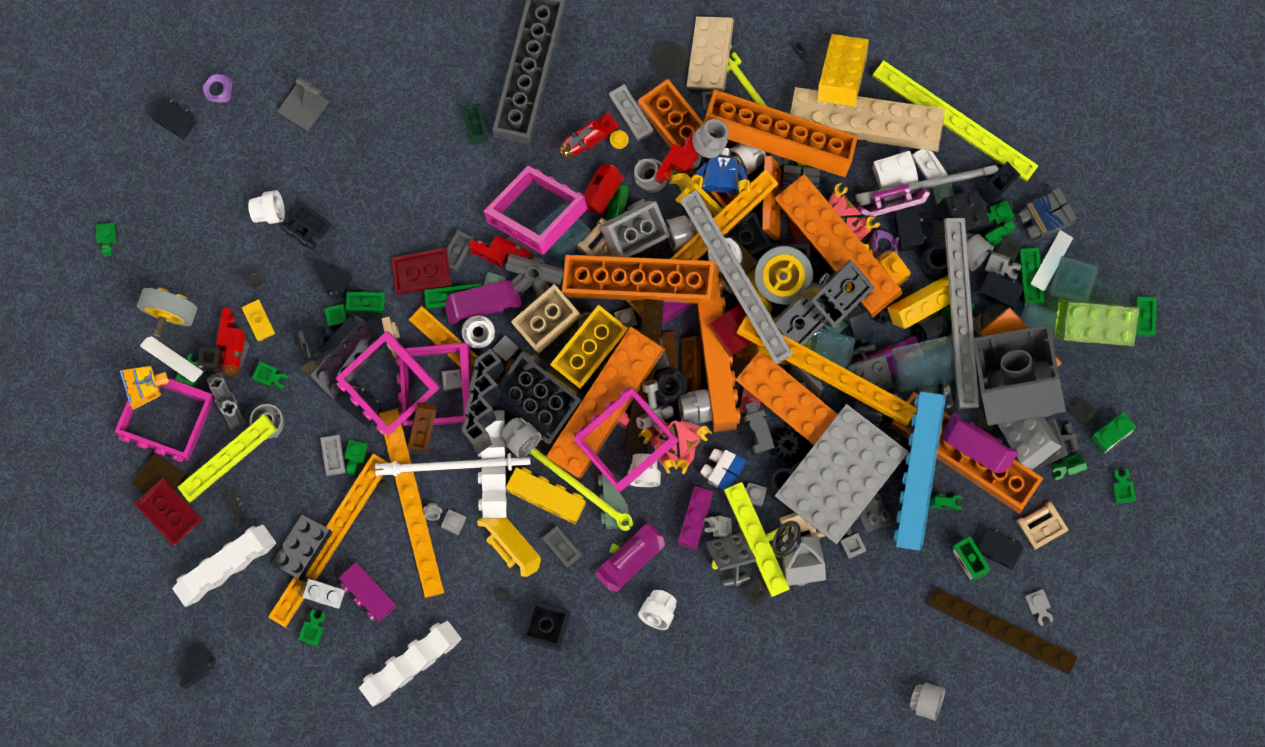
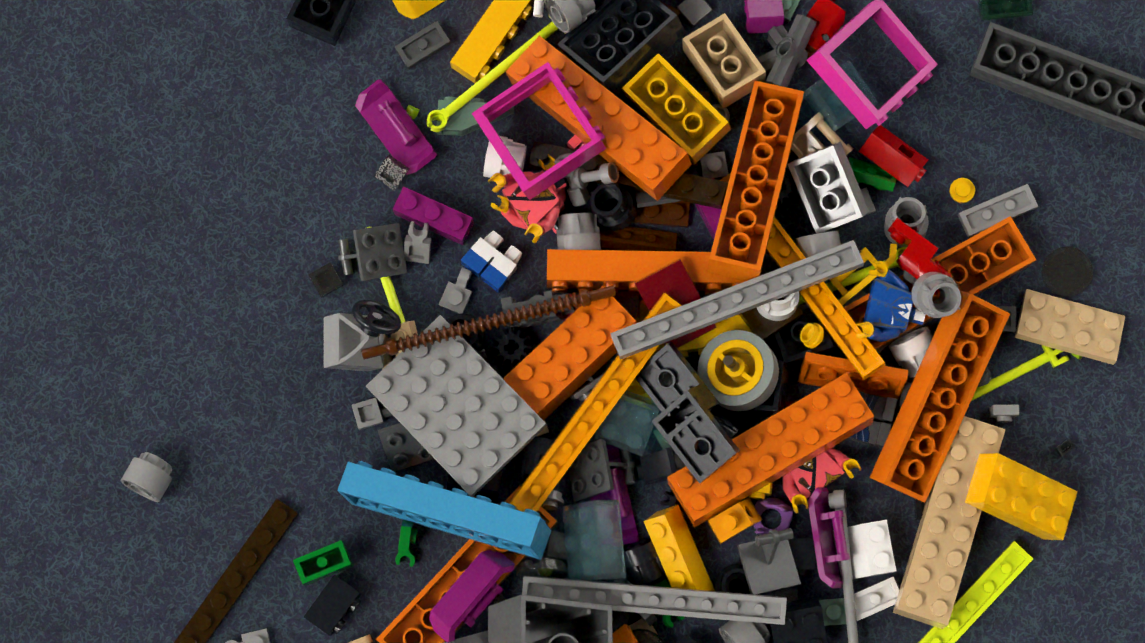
camera: 95 degrees right, 5 degrees up
red plate [558,112,619,159] -> none
white piece [638,590,677,630] -> none
neon yellow plate [724,482,790,597] -> none
none -> reddish brown hose [361,285,616,360]
none -> clear smoke plate [374,154,410,191]
none -> dark grey plate [737,528,801,595]
none -> yellow plate [800,323,824,349]
none -> light grey plate [989,405,1019,422]

